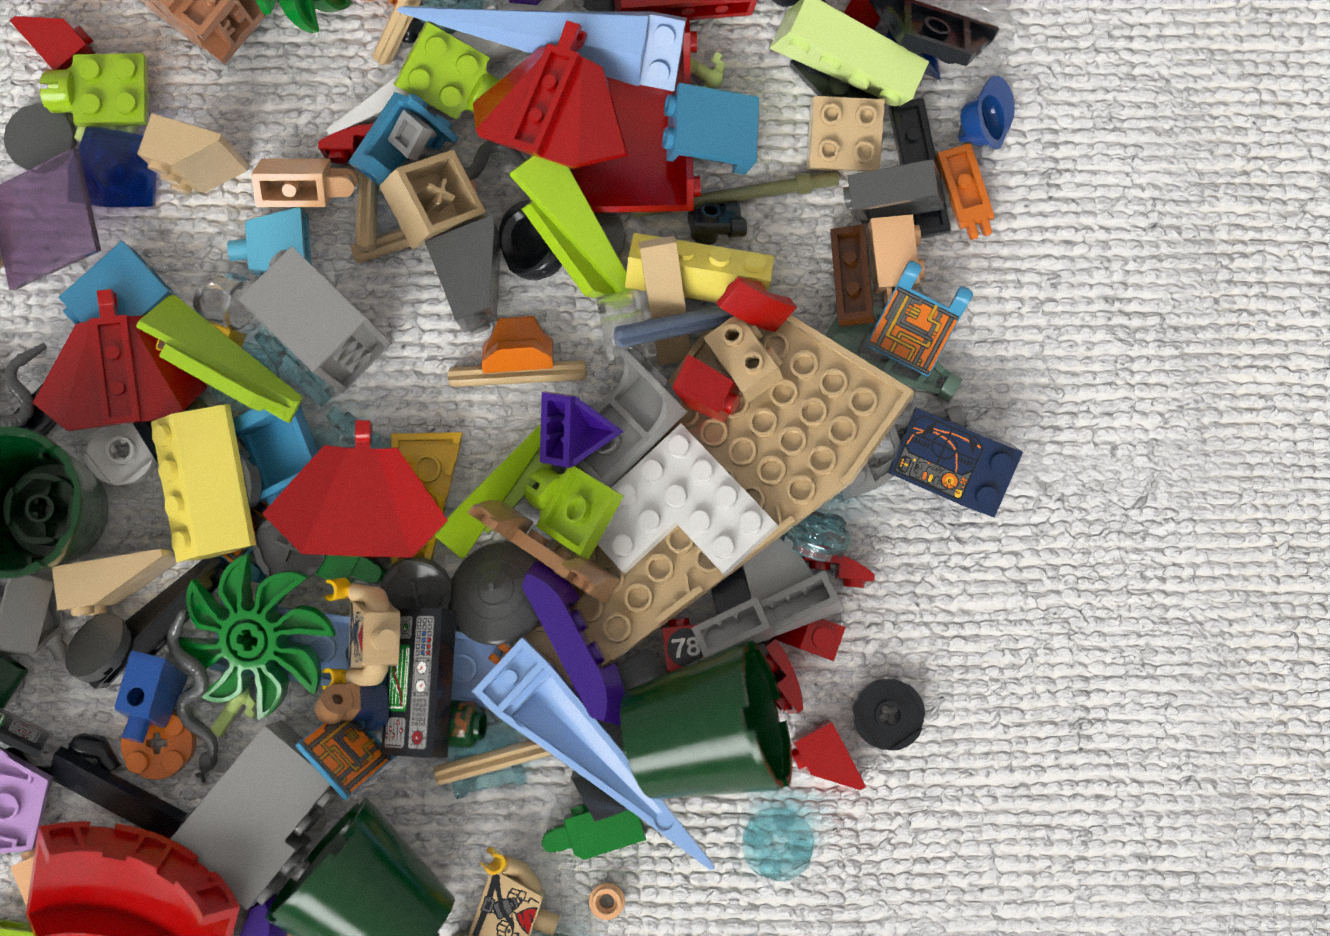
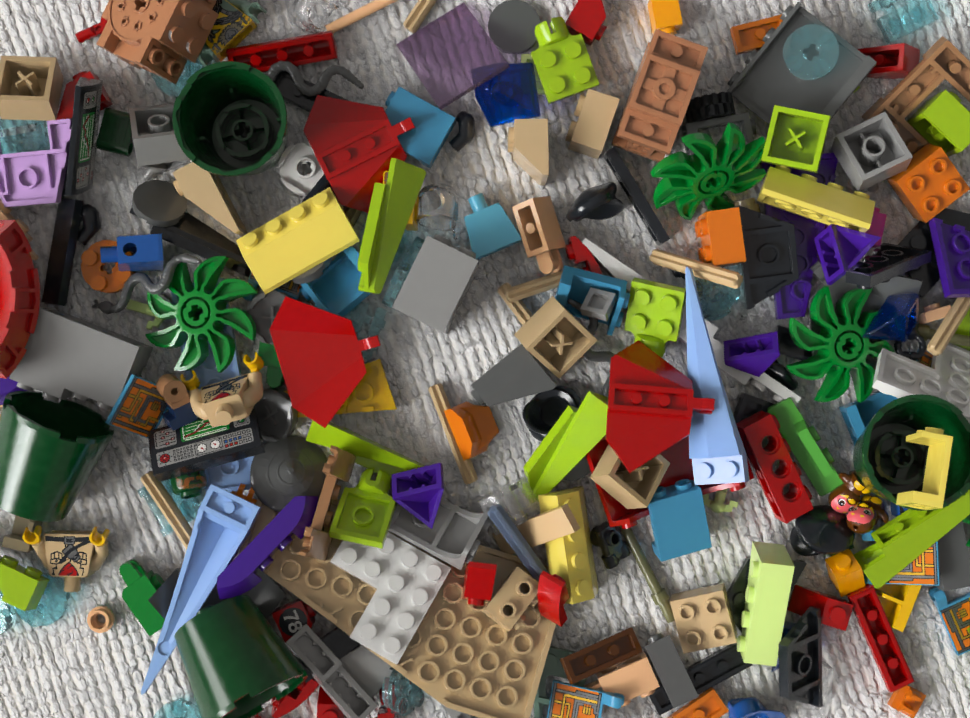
camera: 75 degrees right, 5 degrees up
none -> black arm [449,111,475,152]
none -> tan brick [565,89,620,159]
none -> black piece [566,182,624,222]
none -> tan brick [590,444,670,509]
none -> black tile [604,147,670,246]

